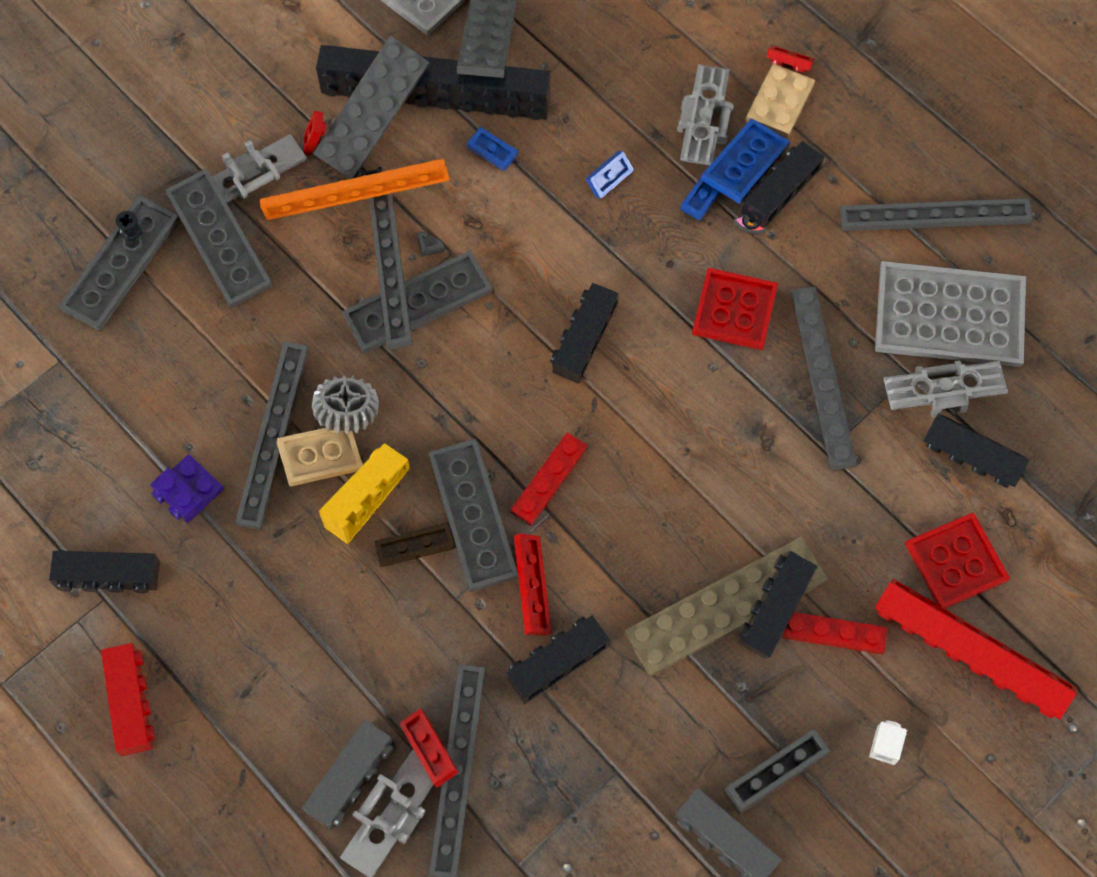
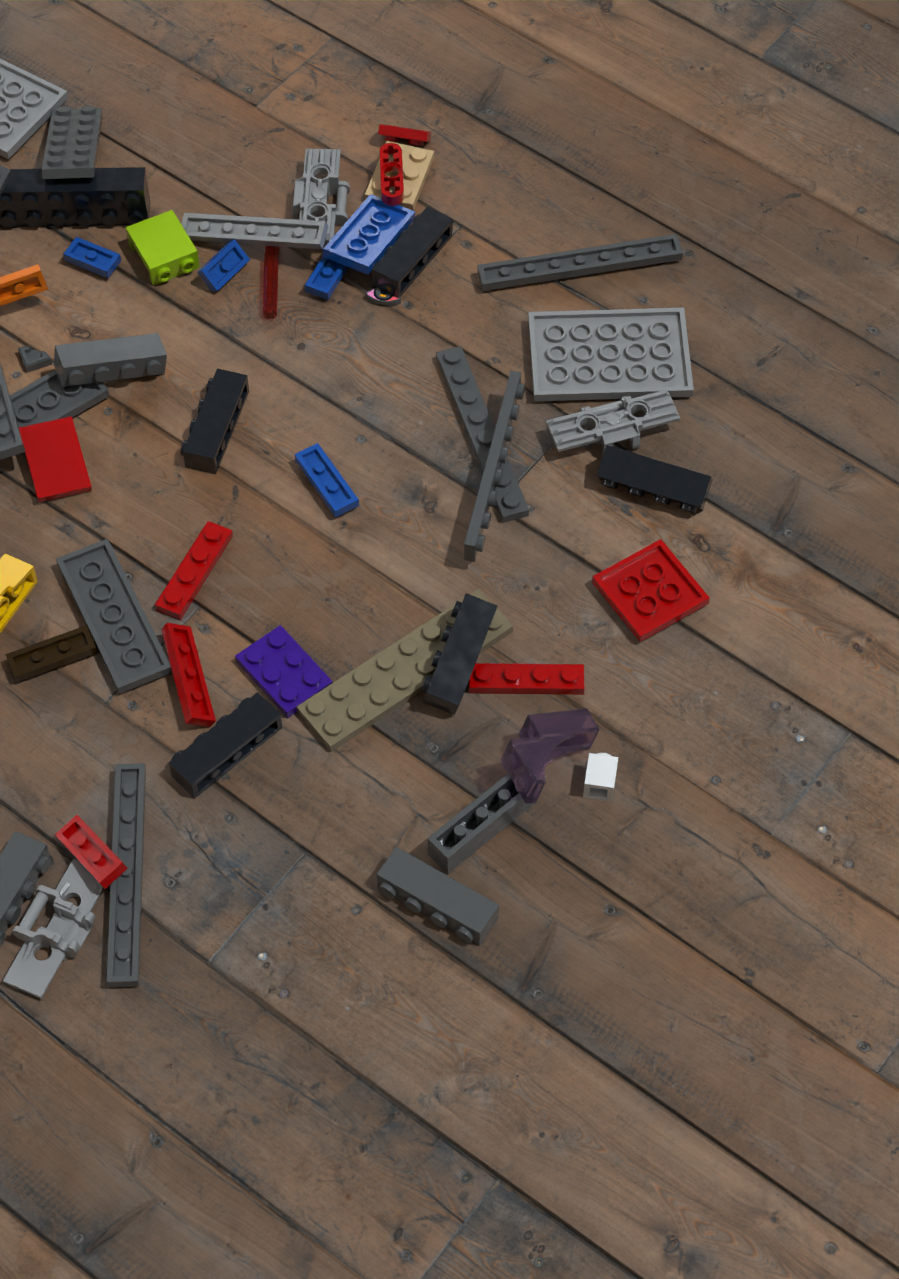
camera: 10 degrees left, 10 degrees down
red plate [692,267,778,351] -> none
red brick [875,578,1077,719] -> none
none -> red tile [19,416,92,503]
none -> dark grey brick [54,333,167,387]
none -> lime panel [126,210,200,285]
none -> light grey plate [181,213,328,249]
none -> dark purple plate [235,625,333,718]
none -> clear red axle [263,246,279,319]
none -> blue plate [294,443,359,518]
none -> red beam [379,143,404,206]
none -> dark grey plate [464,370,525,562]
none -> clear purple arch [501,709,600,804]

